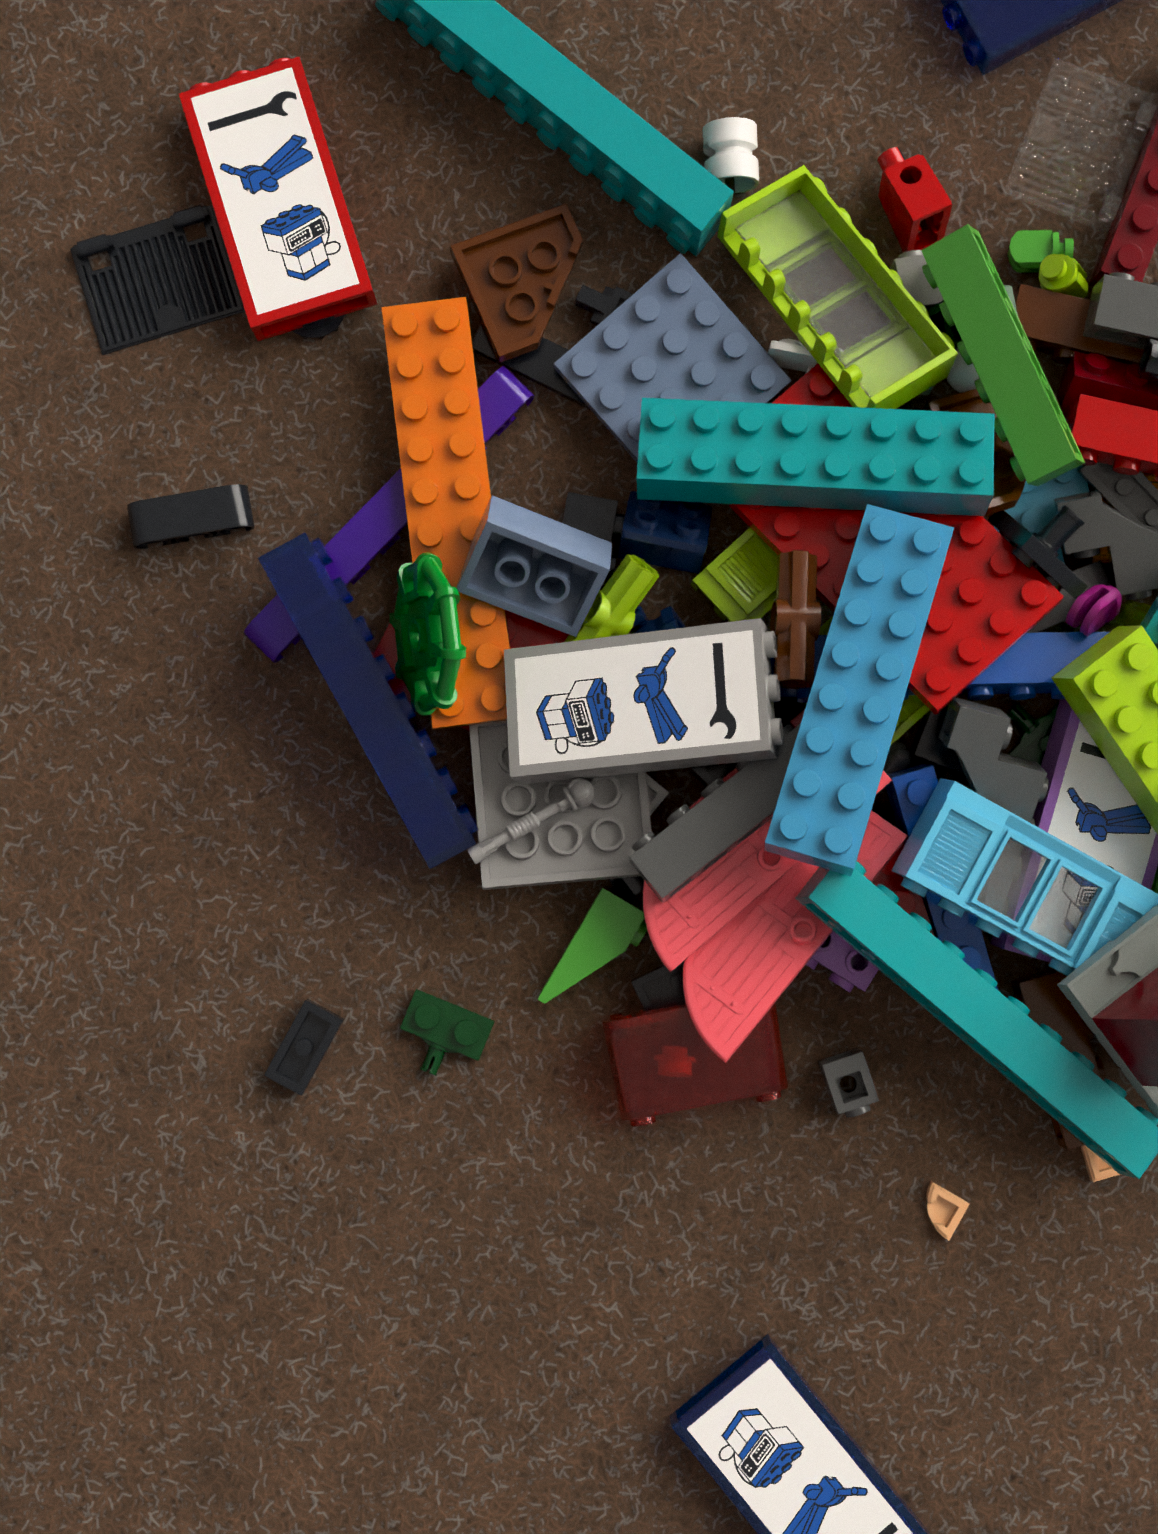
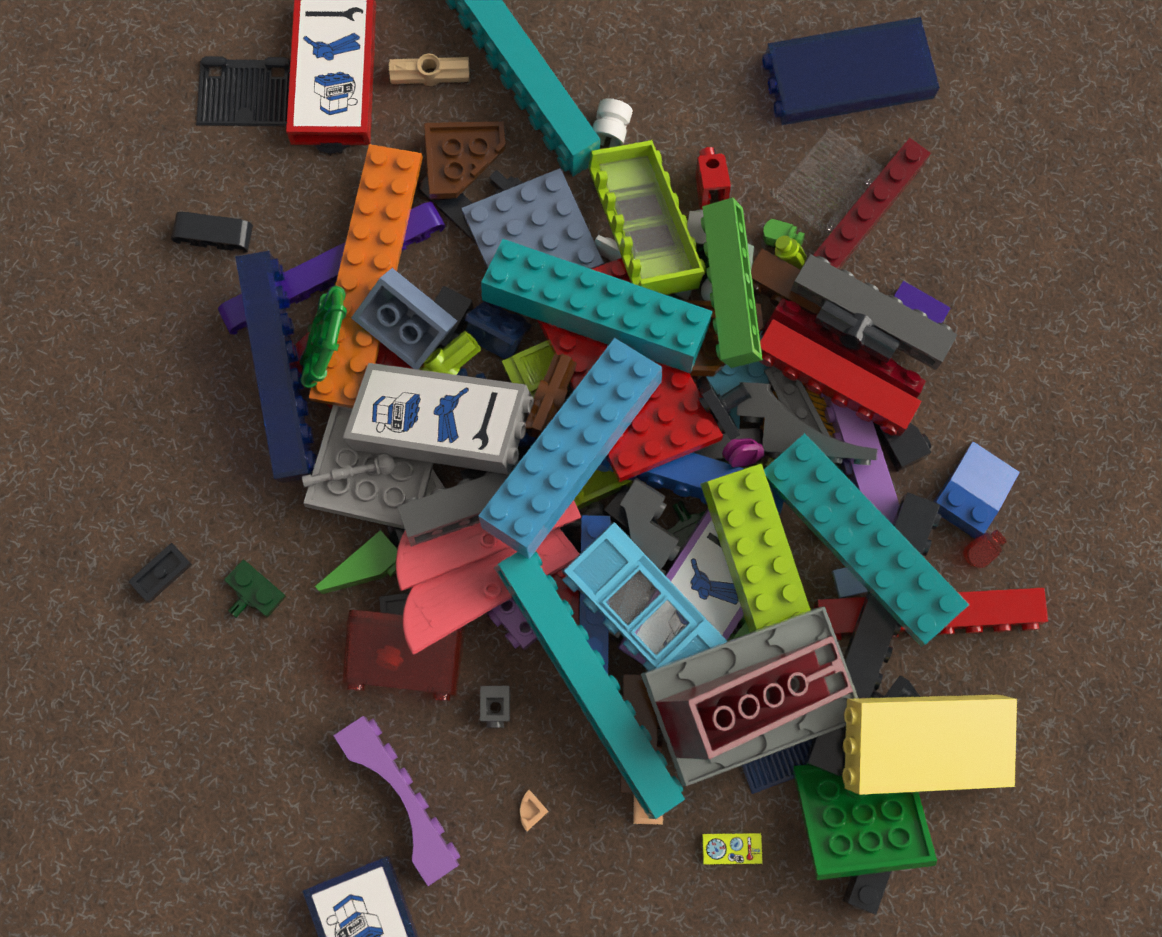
camera: 20 degrees right, 10 degrees down
none -> medium lavender arch [334,716,461,886]
none -> tan piece [389,53,470,86]

